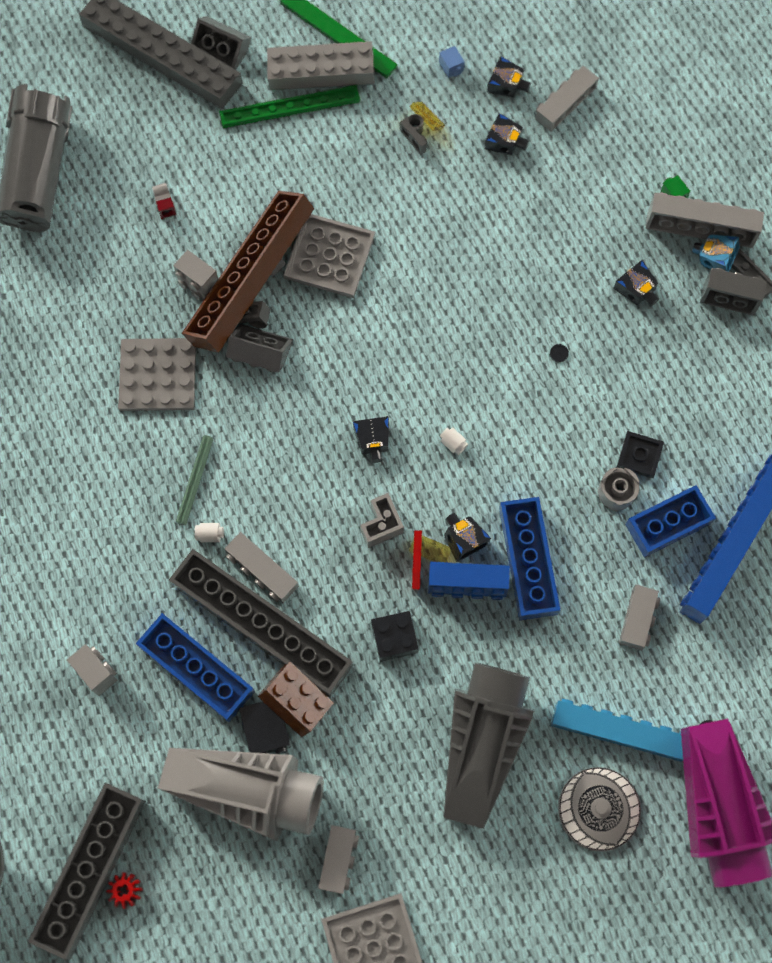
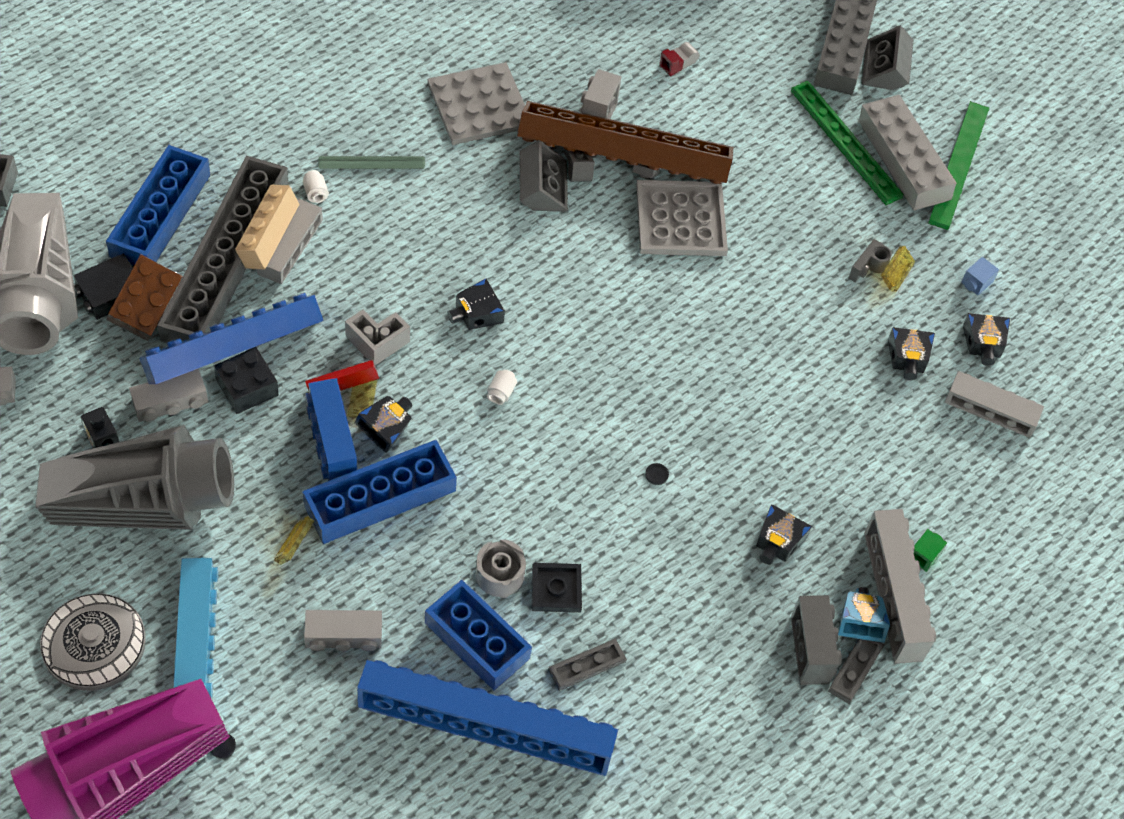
camera: 65 degrees right, 15 degrees down
light grey brick [67,644,118,696] -> none
none -> black torso [80,407,119,448]
none -> light grey brick [129,368,208,422]
none -> blue brick [139,292,324,385]
none -> tan brick [235,185,299,269]
none -> clear yellow tile [274,516,314,565]
none -> dark grey tile [548,638,627,691]

